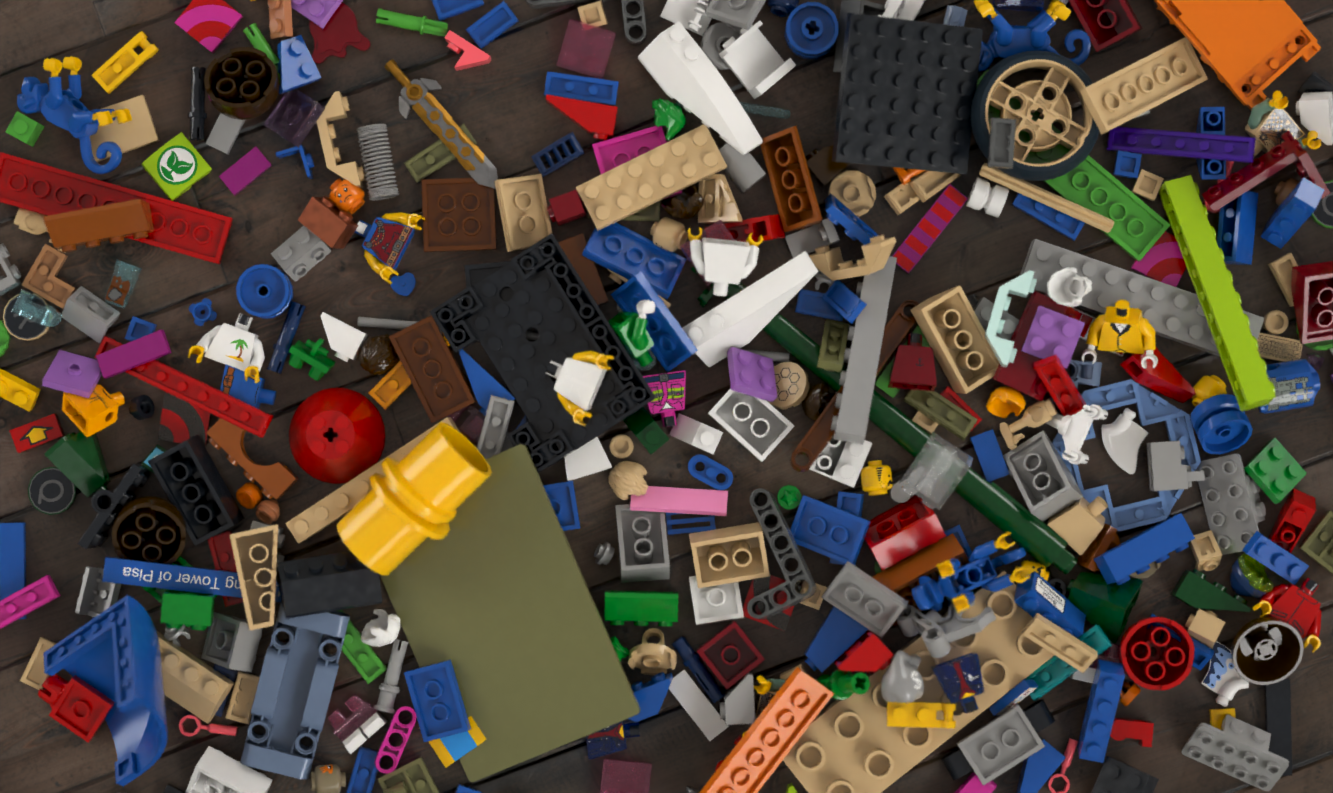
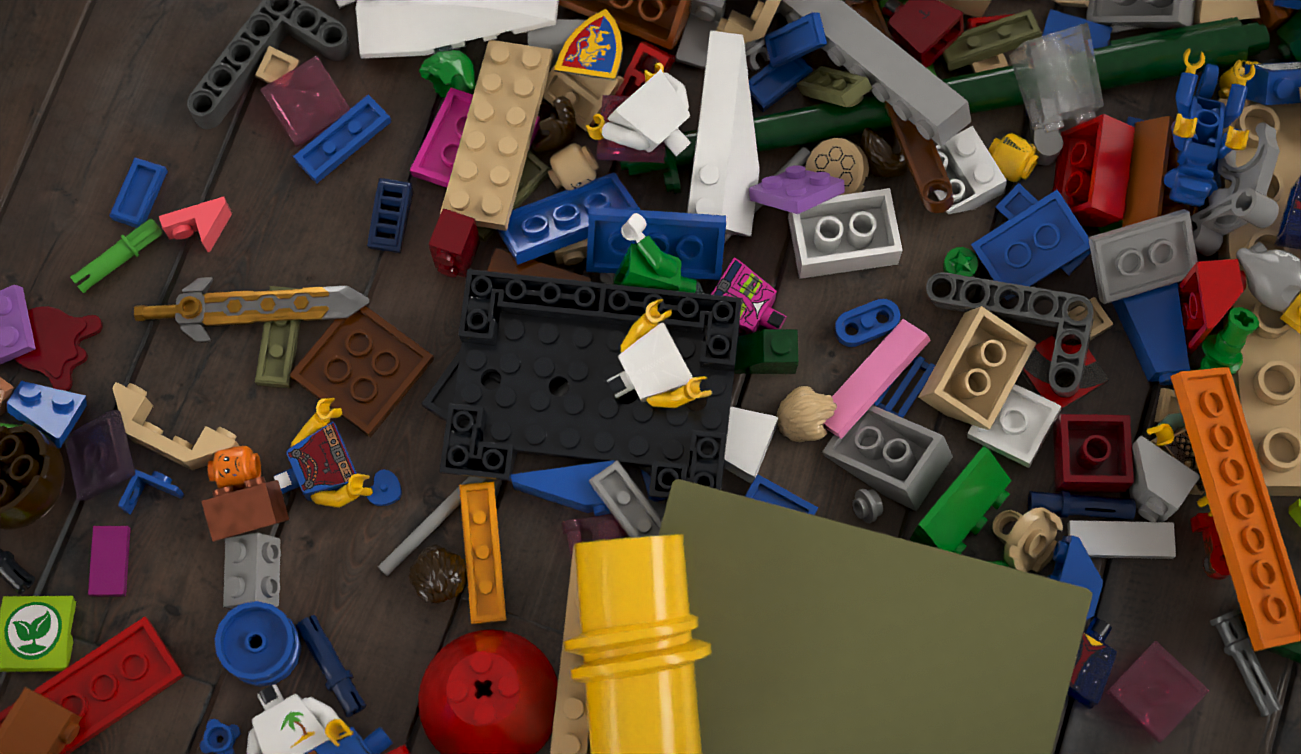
camera: 50 degrees left, 15 degrees down
light grey tile [205,113,245,155] -> none
green hips [289,338,336,381] -> none
white slope [321,312,368,362] -> none
light grey piece [356,124,399,200] -> none
reddish brown plate [389,315,476,423] -> none
blue tile [466,1,519,49] -> none
tan tile [494,174,552,252] -> none
red slope [546,94,618,141] -> none
tan tile [609,434,634,458] -> none
white slope [669,413,723,454] -> none
none -> shield [554,9,623,80]

